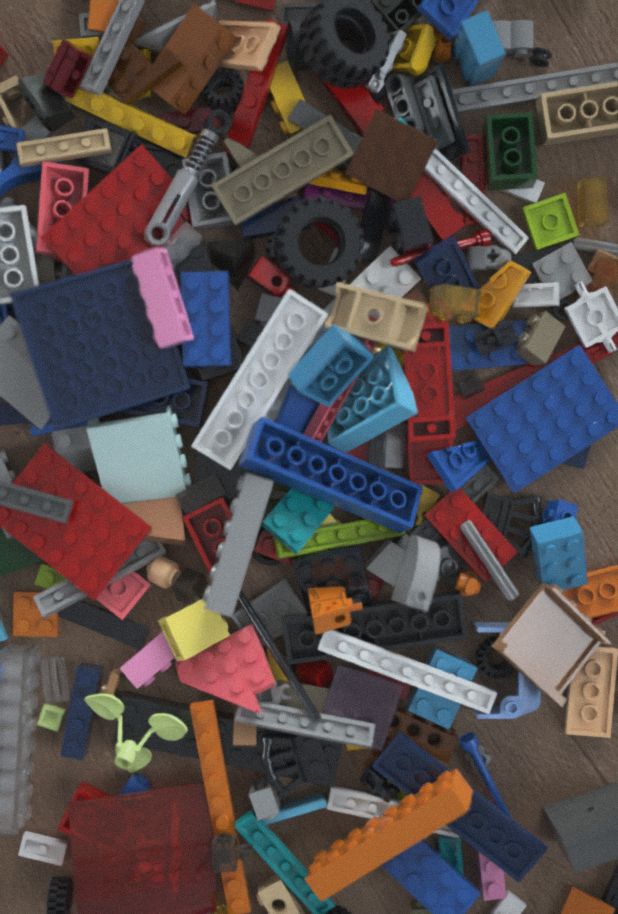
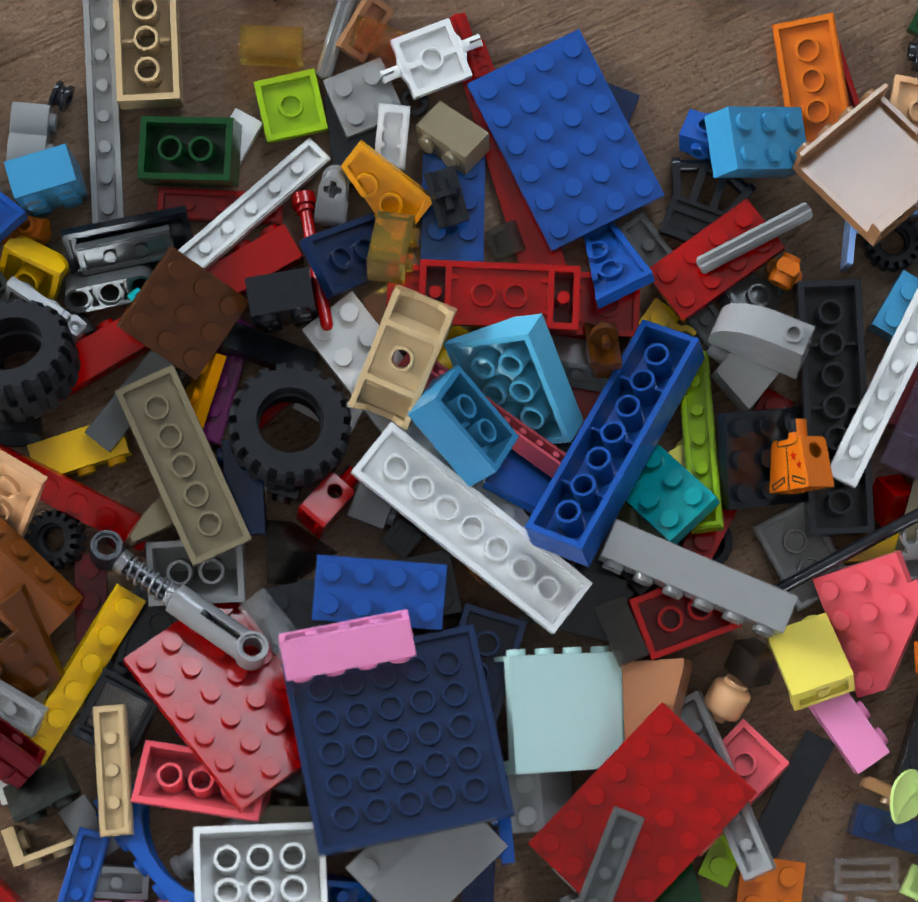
camera: 80 degrees left, 5 degrees down
none -> reddish brown hips [583,321,622,378]

